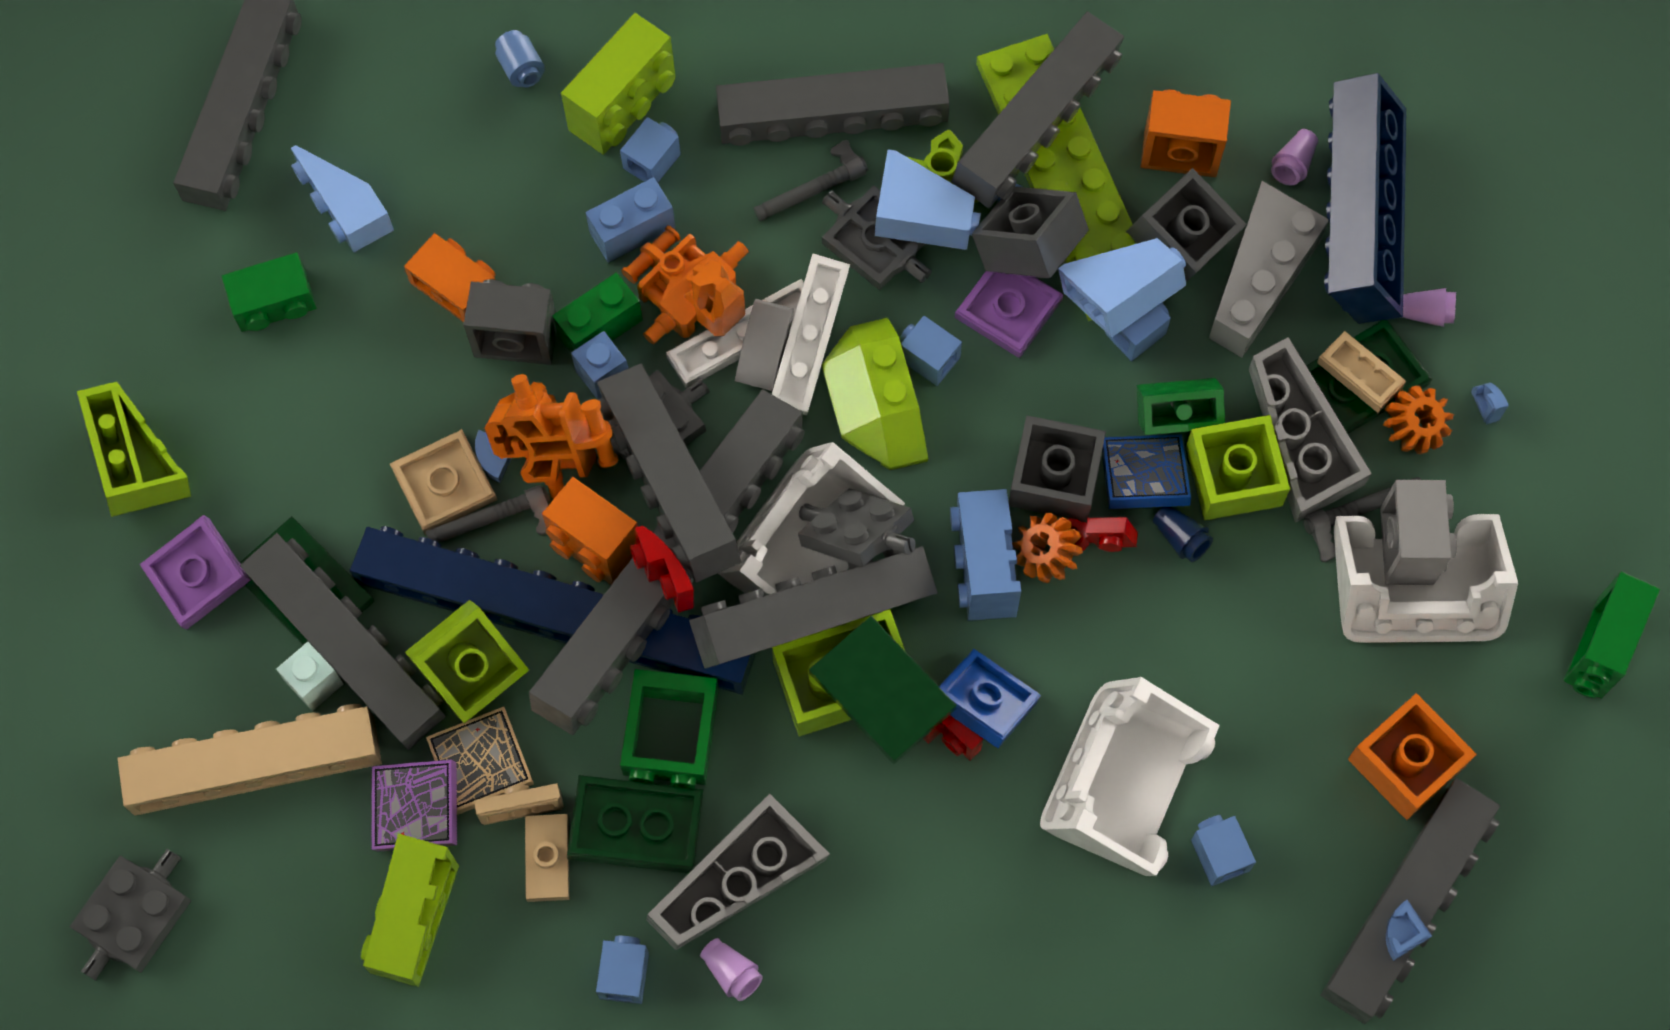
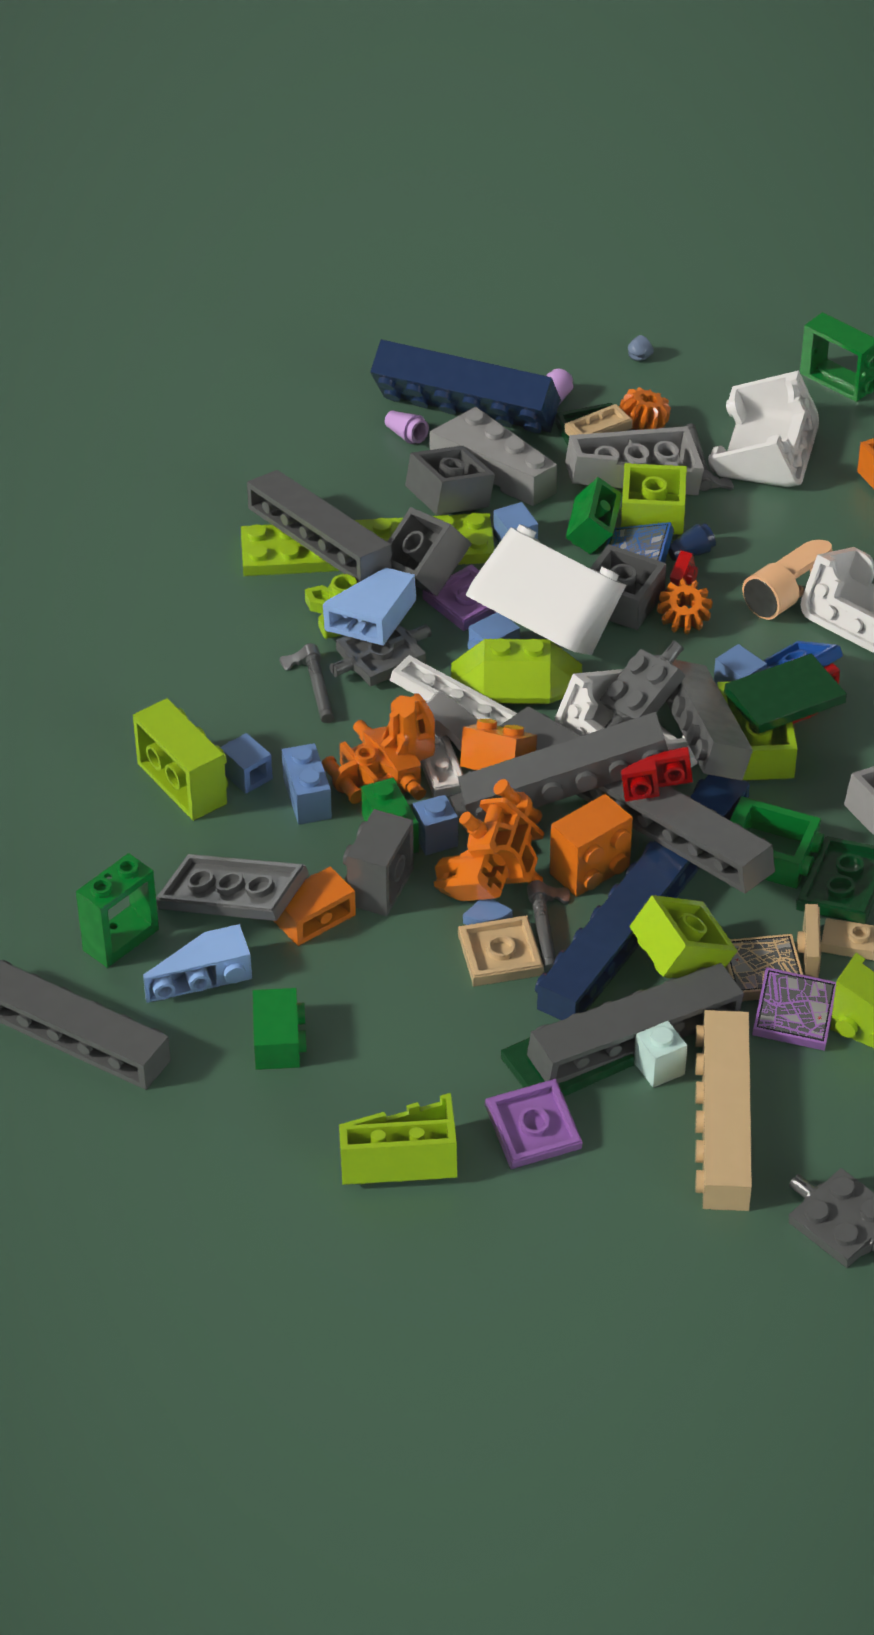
camera: 75 degrees left, 25 degrees down
medium blue brick [495,30,545,87] -> none
dark grey brick [716,63,949,146] -> none
medium blue wedge [950,489,1021,621] -> none
light blue slope [1058,238,1186,337] -> none
orange brick [1140,89,1231,178] -> none
light grey brick [1380,480,1457,585] -> none
medium blue tile [1471,383,1509,424] -> none
none -> green window [76,853,159,968]
none -> dark grey tile [156,854,309,921]
none -> orange brick [460,719,537,770]
none -> white windscreen [466,524,626,655]
none -> sand blue hinge [628,335,654,362]
none -> medium blue brick [714,644,767,685]
none -> light nougat piece [742,540,833,620]

